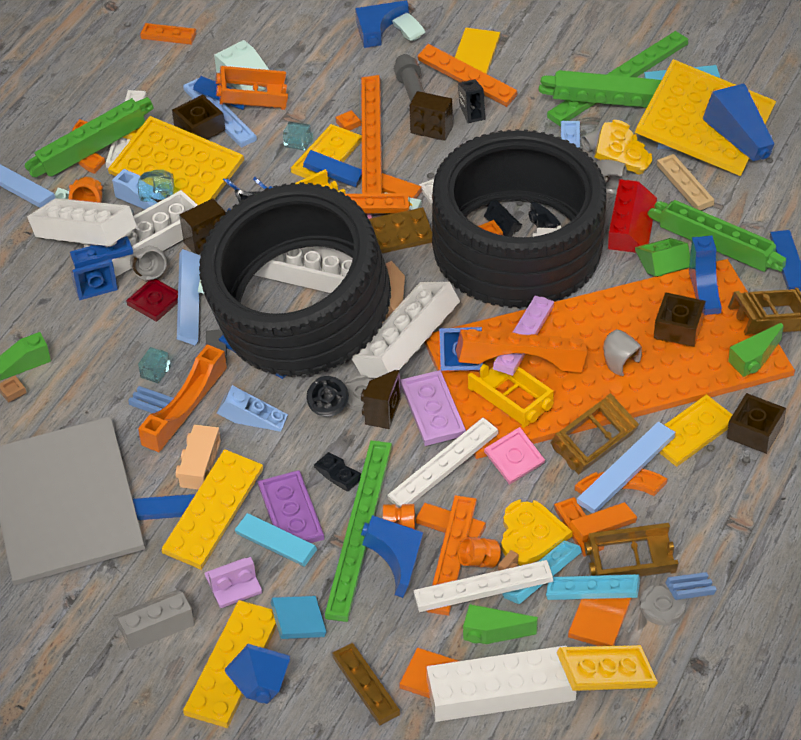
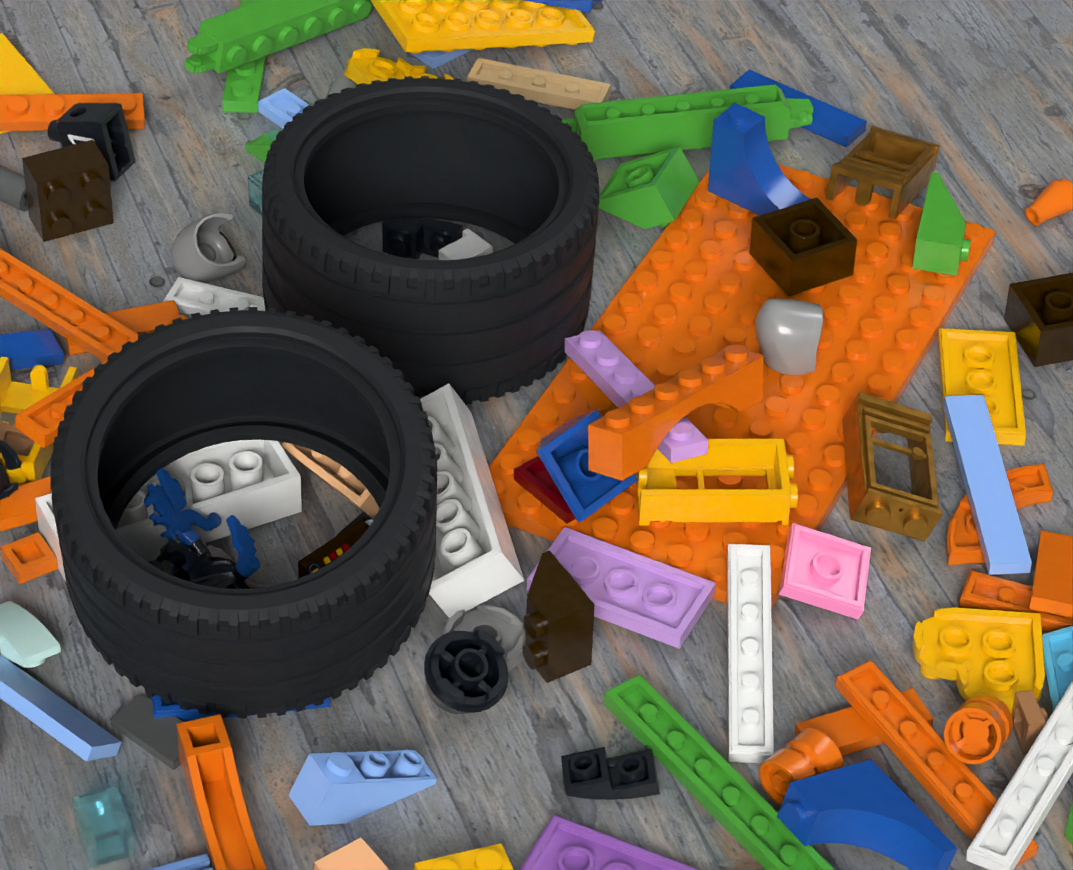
camera: 50 degrees left, 5 degrees down
none -> helmet [144,467,266,589]

